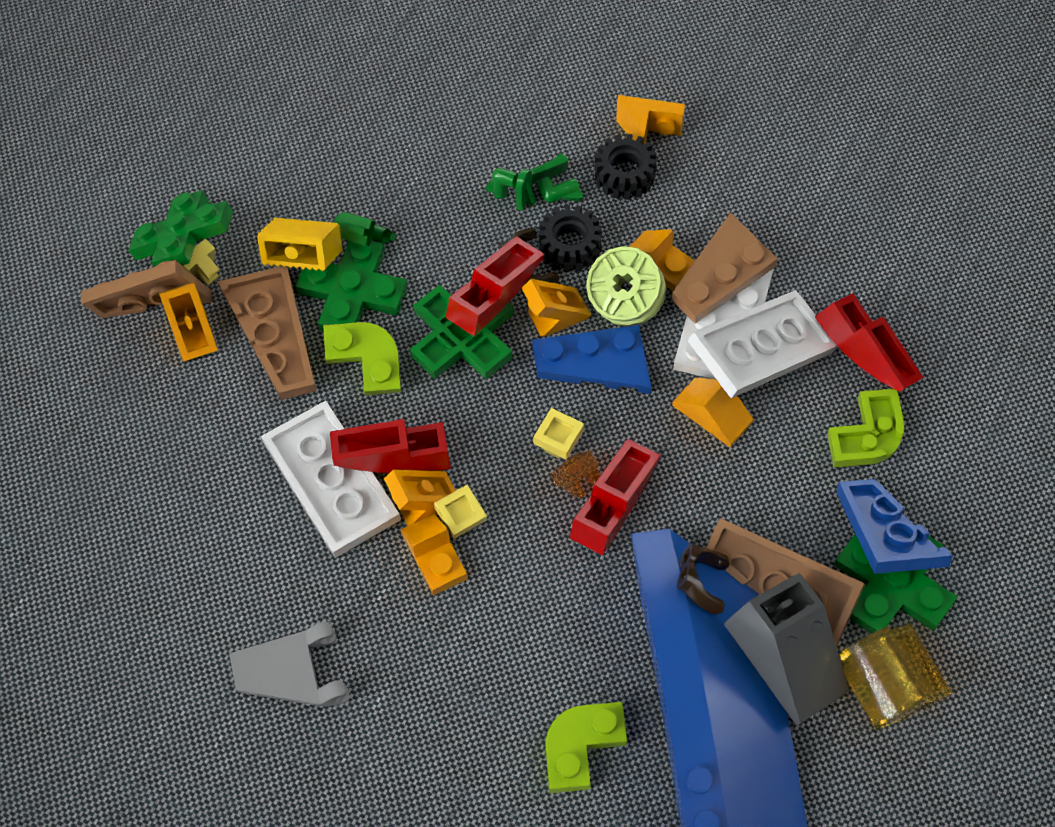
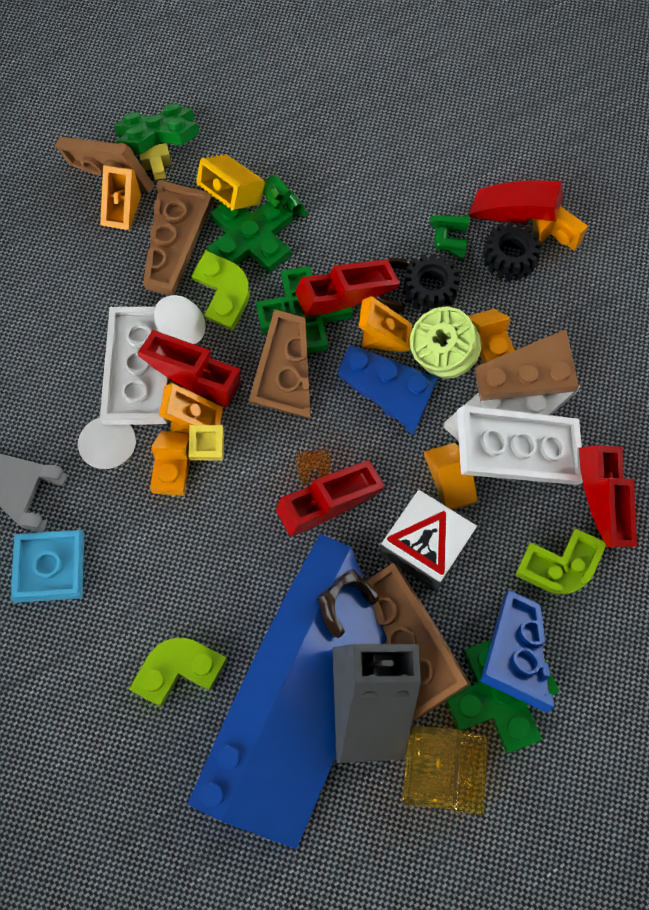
camera: 30 degrees right, 5 degrees up
green piece [485,168,536,211] -> none
light yellow tile [533,408,584,460] -> none
none -> medium azure tile [10,530,85,603]
none -> white sticker [78,418,136,469]
none -> white sticker [154,295,206,344]
none -> medium nougat wing [249,309,311,419]
none -> piece [380,489,477,591]
none -> red slope [469,180,564,225]

